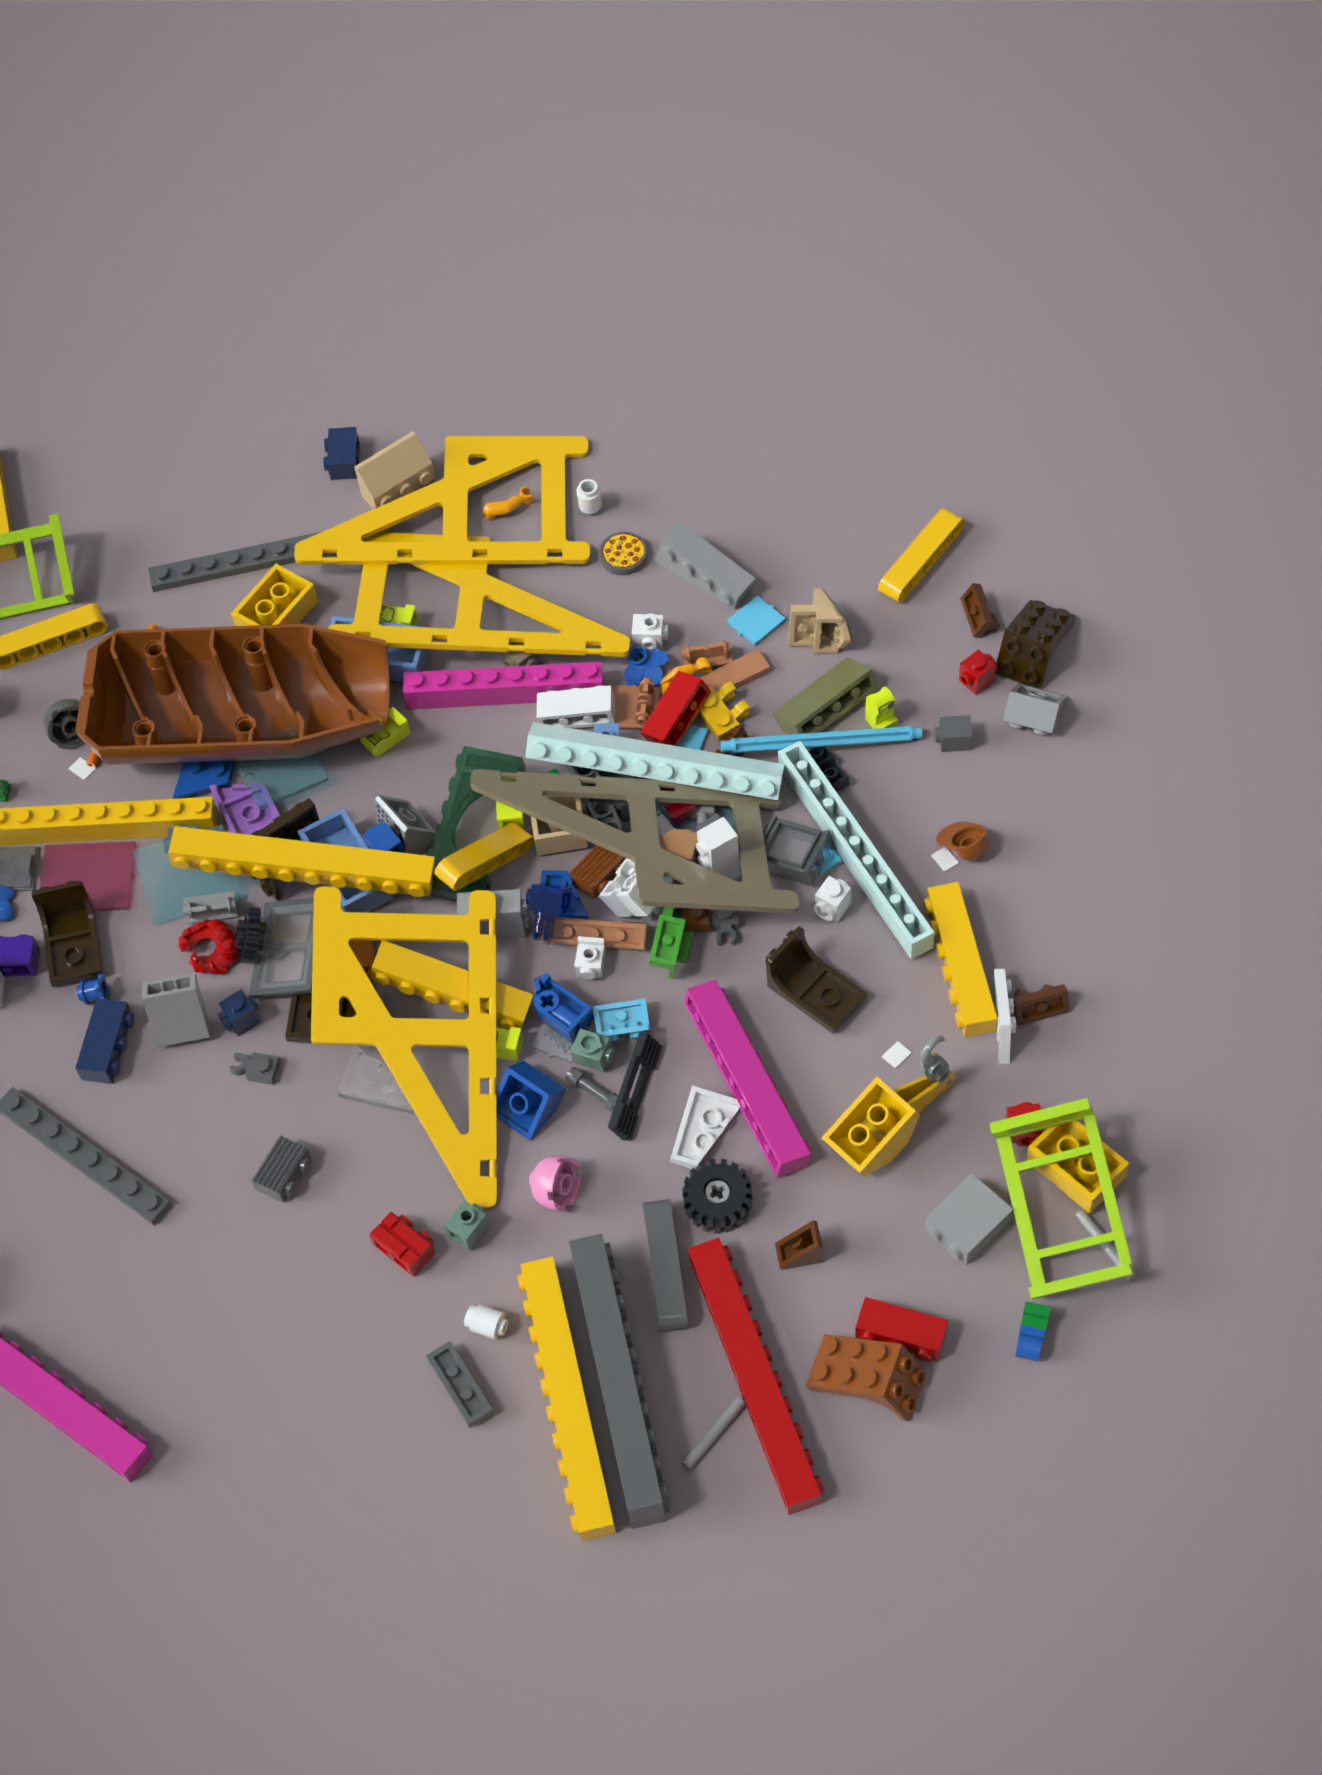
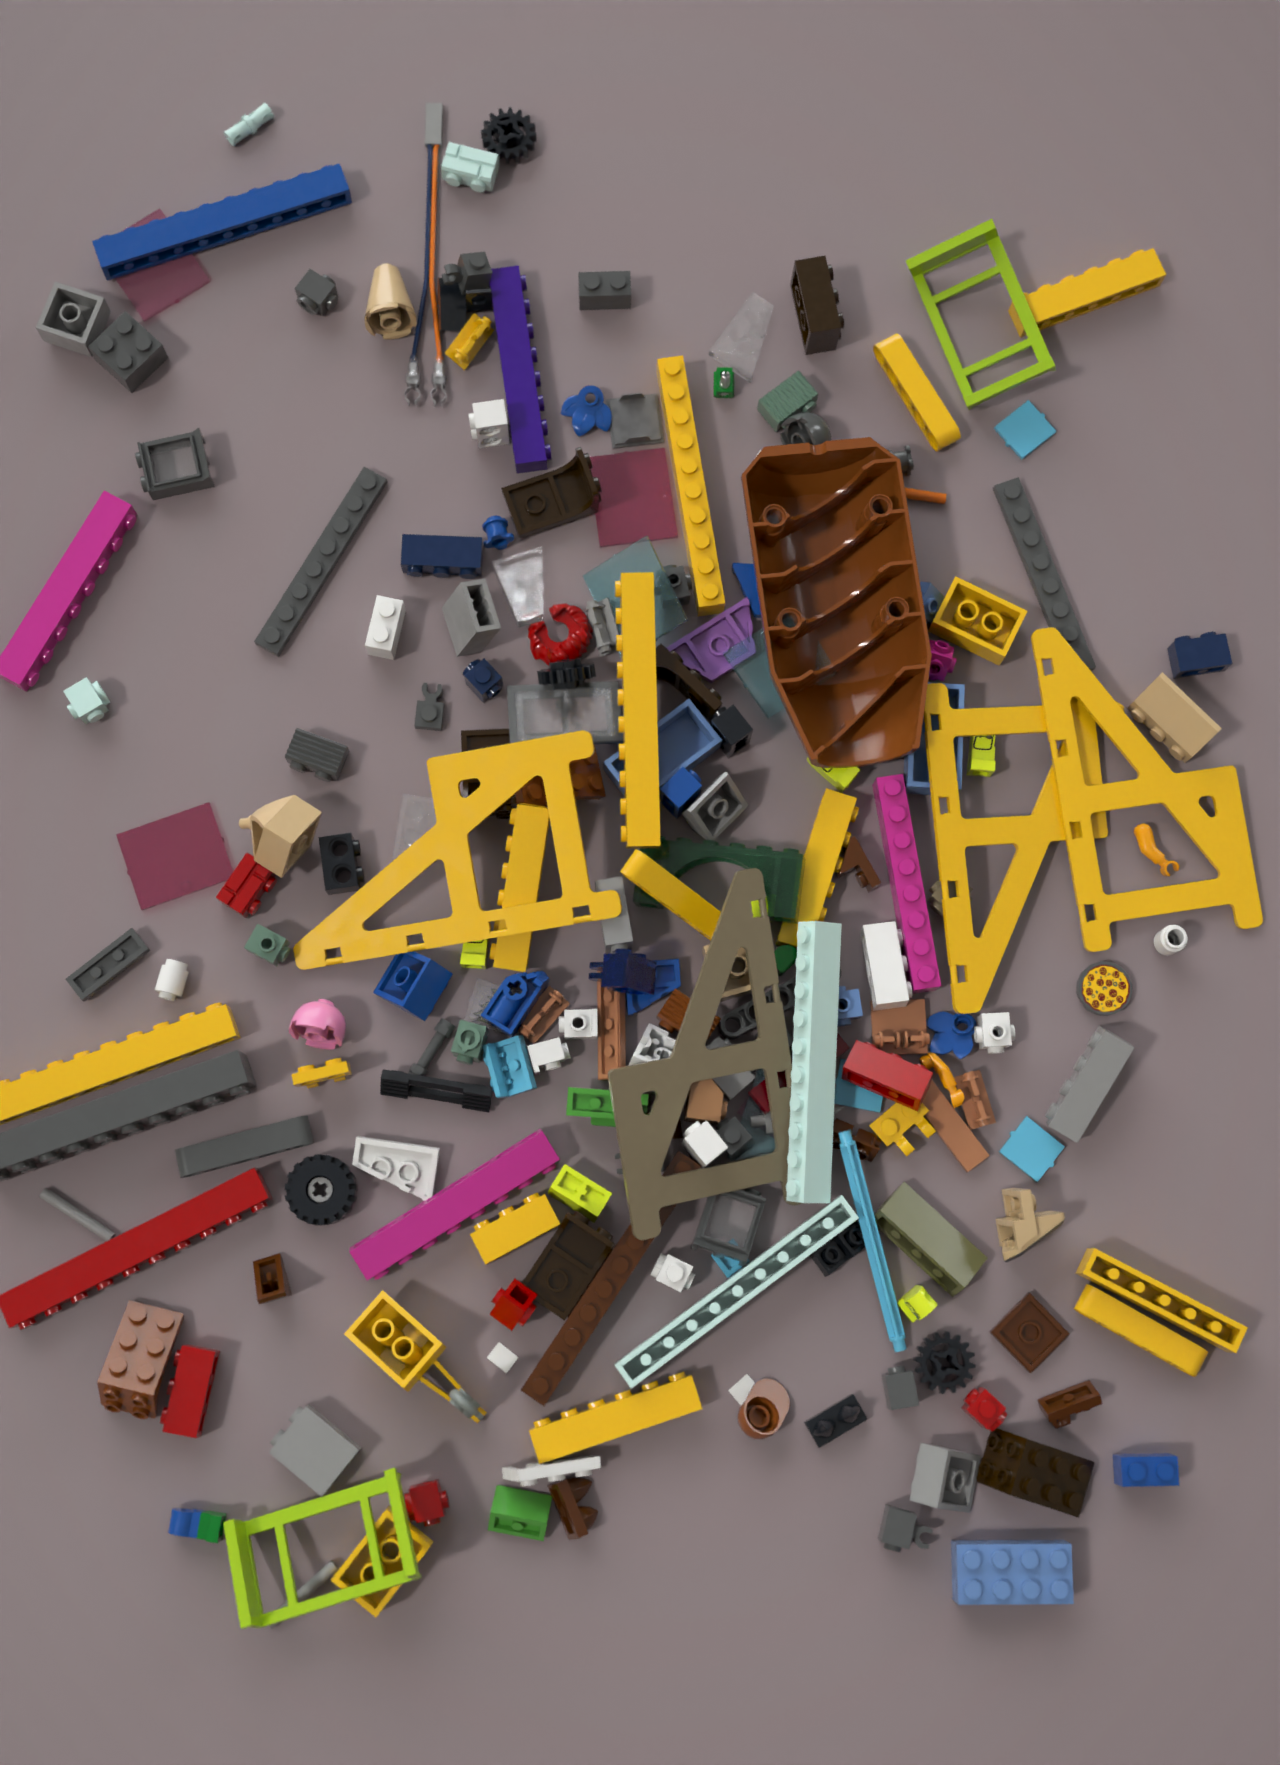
camera: 70 degrees right, 20 degrees up
none -> light aqua brick [63,677,110,724]
none -> clear pink piece [116,802,233,911]
none -> tan piece [239,795,322,878]
none -> yellow plate [291,1058,352,1089]
none -> black brick [318,833,365,895]
none -> white brick [365,595,406,660]
none -> yellow brick [470,1192,560,1265]
none -> bright green panel [488,1485,552,1541]
none -> red brick [489,1278,537,1331]
none -> clear wing [492,546,544,628]
none -> nougat hinge [518,986,570,1044]
none -> reddish brown brick [521,1151,702,1406]
none -> white brick [527,1037,571,1075]
none -> neon yellow hinge [547,1164,612,1223]
none -> black brick [711,704,753,759]
none -> sand green brick [757,371,818,432]
none -> yellow brick [775,788,859,949]
none -> black tile [804,1394,868,1448]
none -> reddish brown slope [837,836,881,893]
none -> dark grey brick [878,1504,933,1552]
none -> black gear [913,1331,976,1394]
none -> medium blue piece [951,1540,1074,1605]
none -> reddish brown tile [989,1292,1070,1373]
none -> medium azure piece [994,400,1056,460]
none -> yellow brick [1075,1248,1248,1353]
none -> blue brick [1113,1453,1179,1487]

